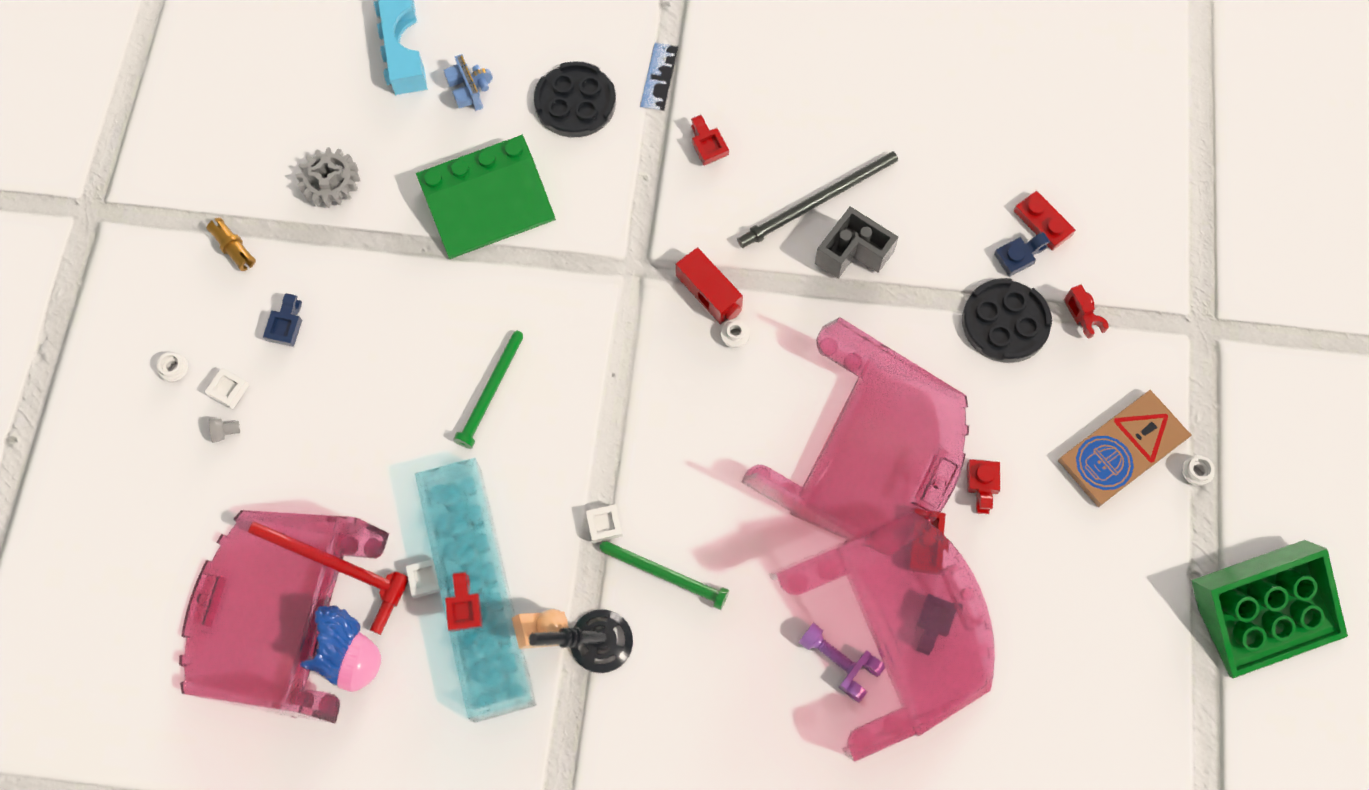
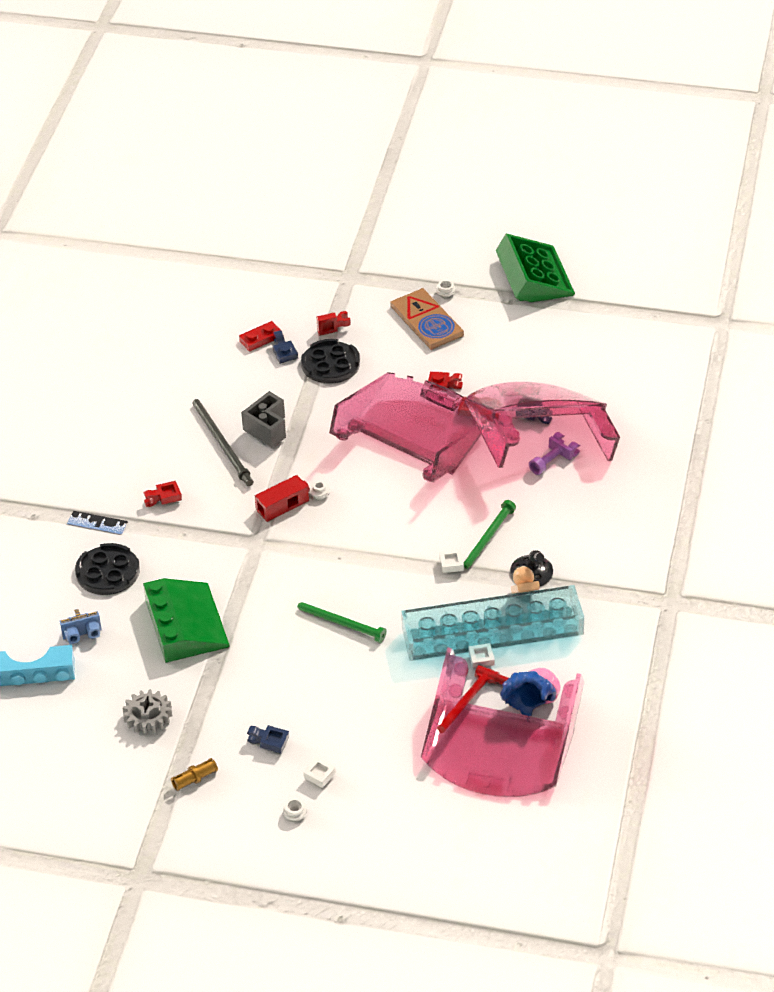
camera: 85 degrees left, 25 degrees down
light grey piece [209,418,240,443] -> none
red plate [445,572,483,632] -> none

